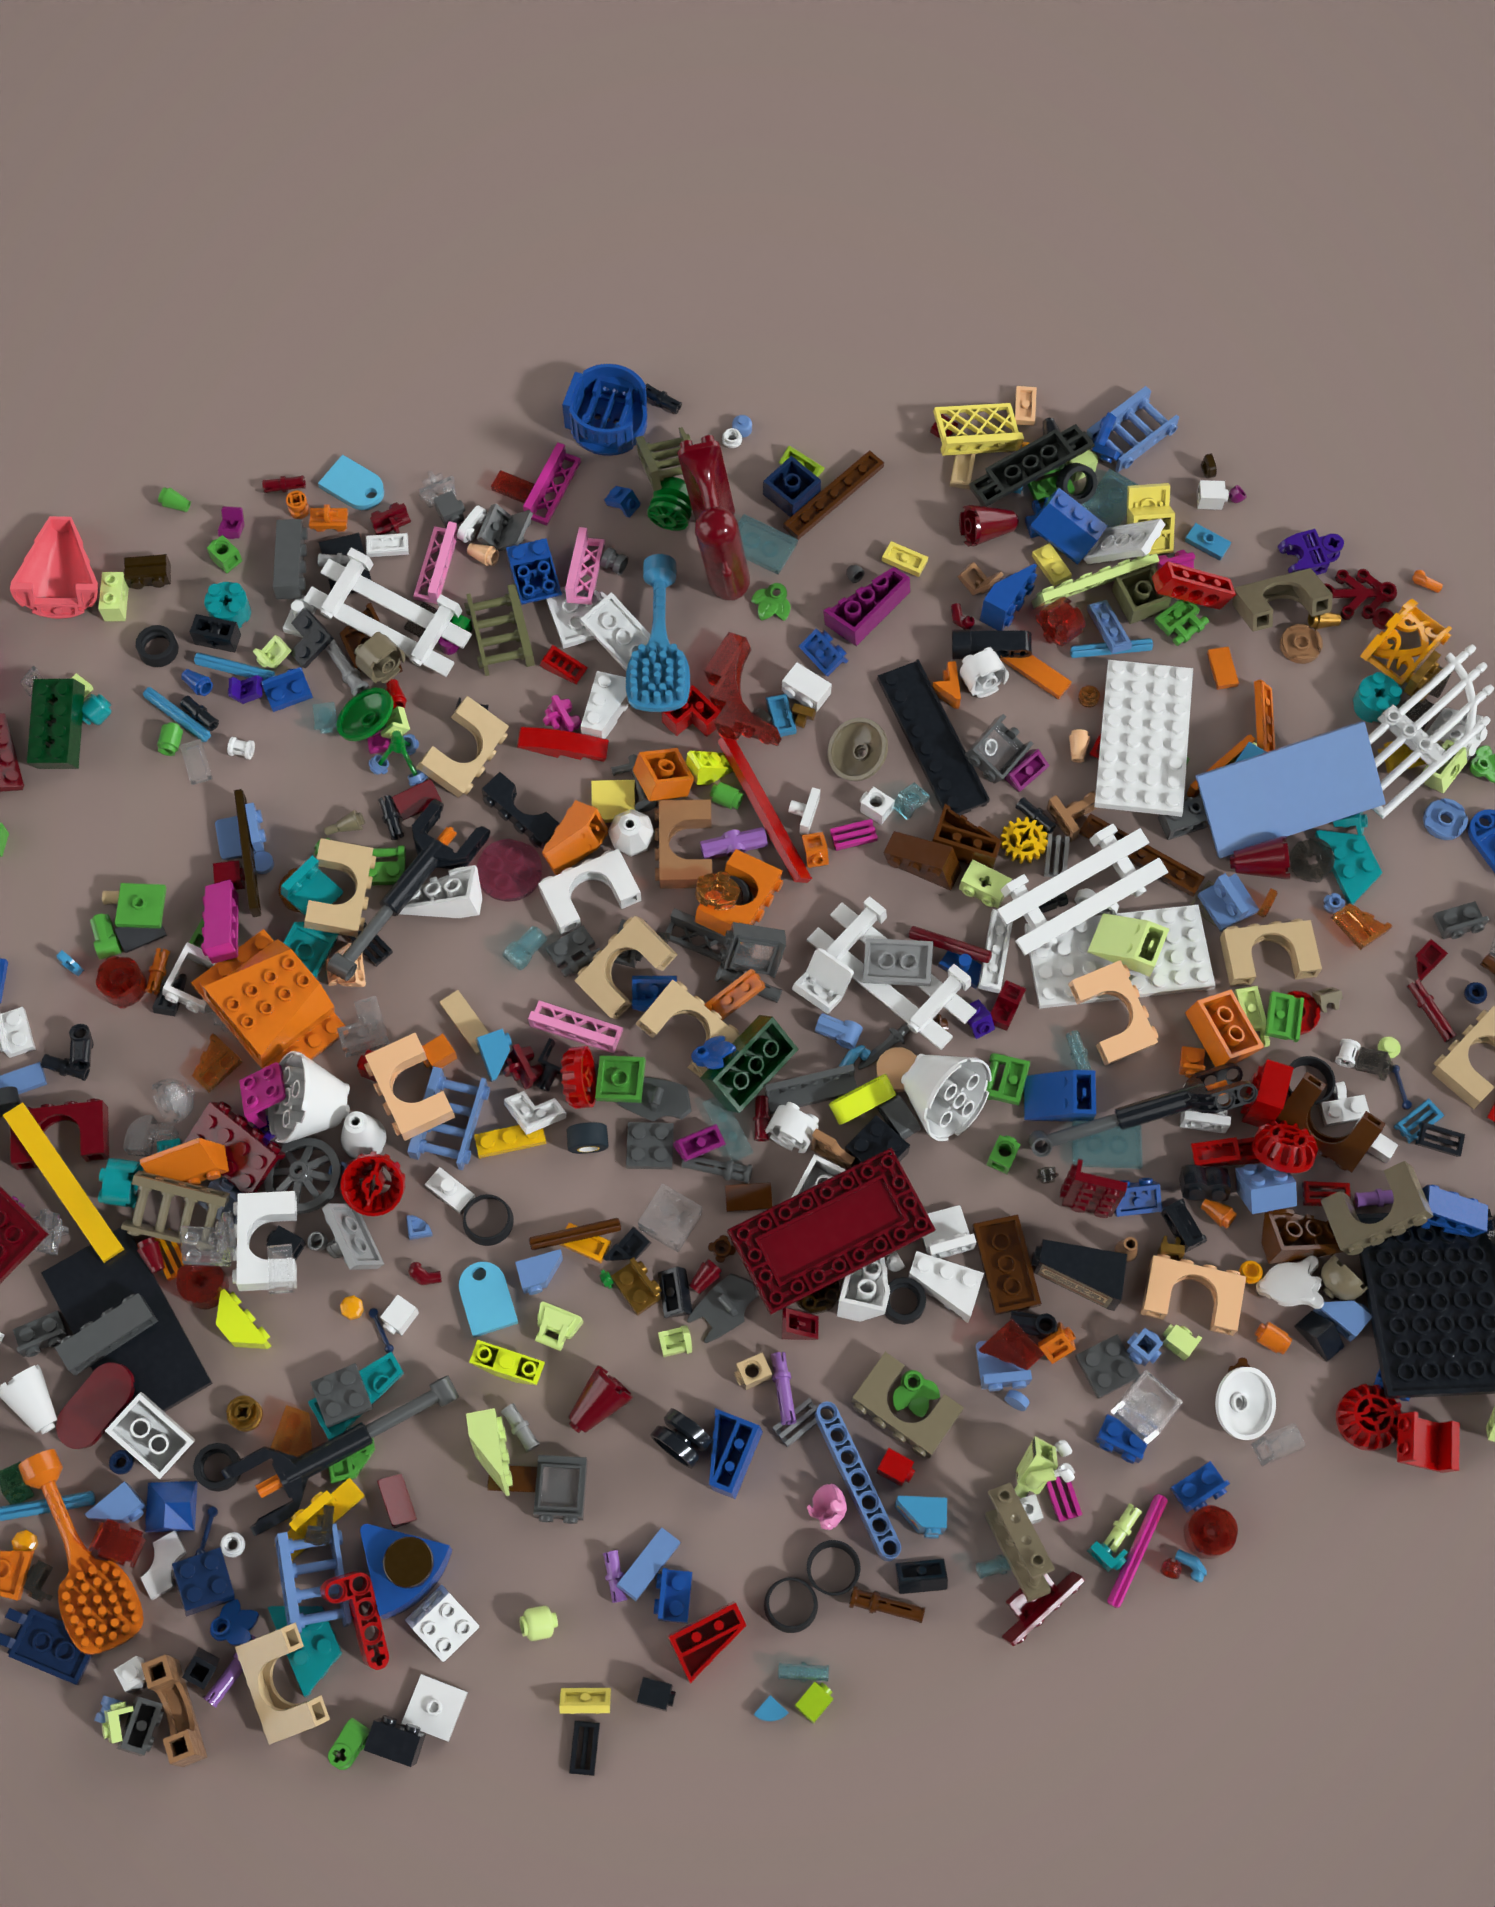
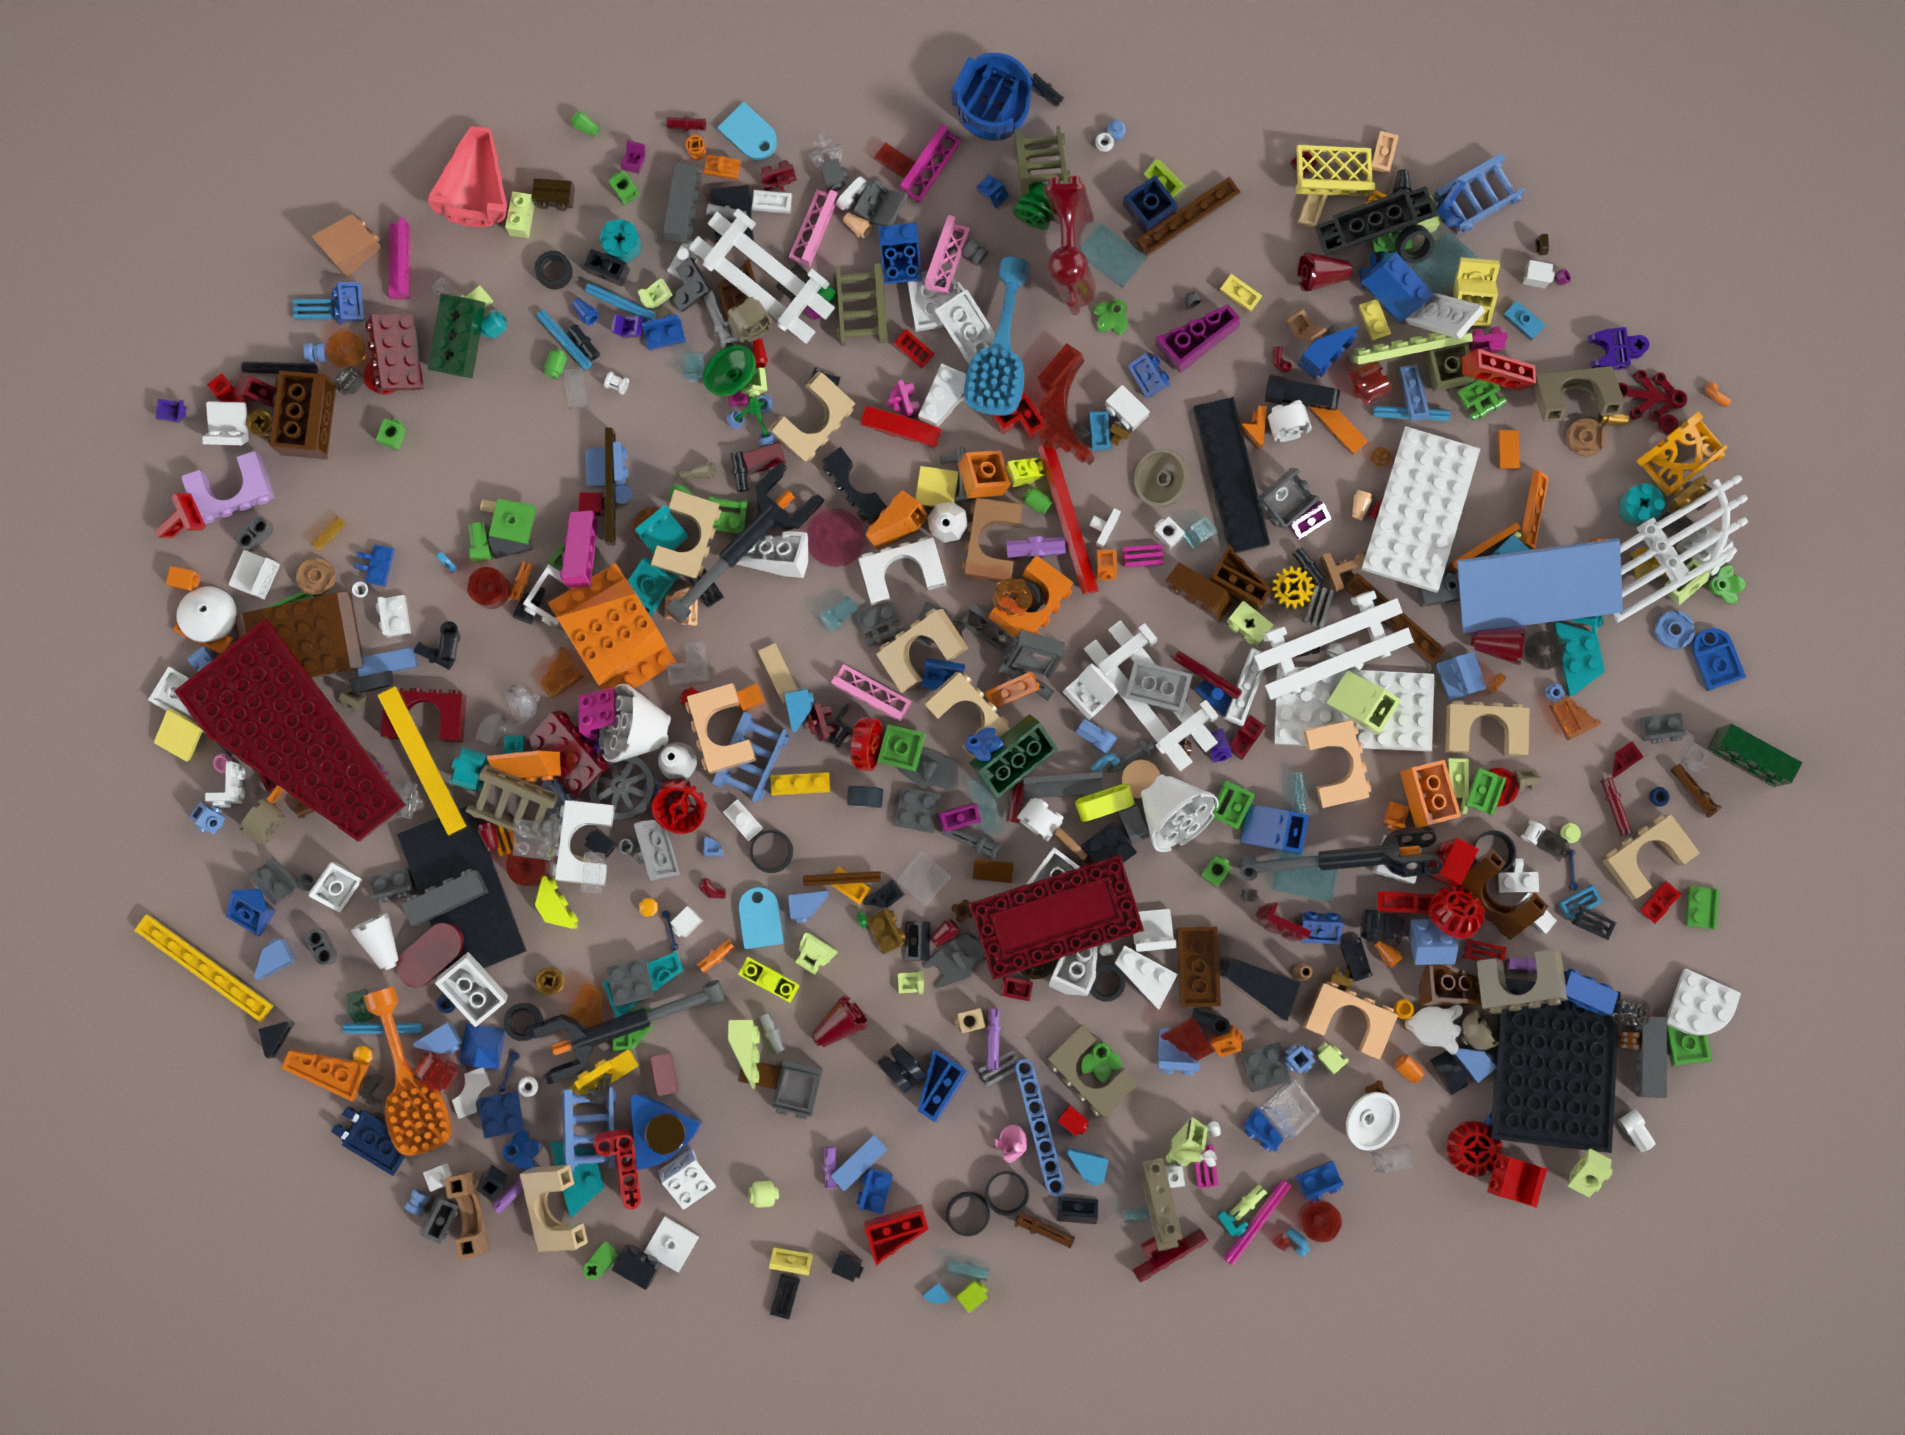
camera: 15 degrees right, 15 degrees up
yellowish green bracket [102,1701,134,1743] -> none
white tile [504,1091,566,1135] -> none
medium blue tile [1005,1390,1030,1411] -> none
none -> orange pin [697,939,736,974]

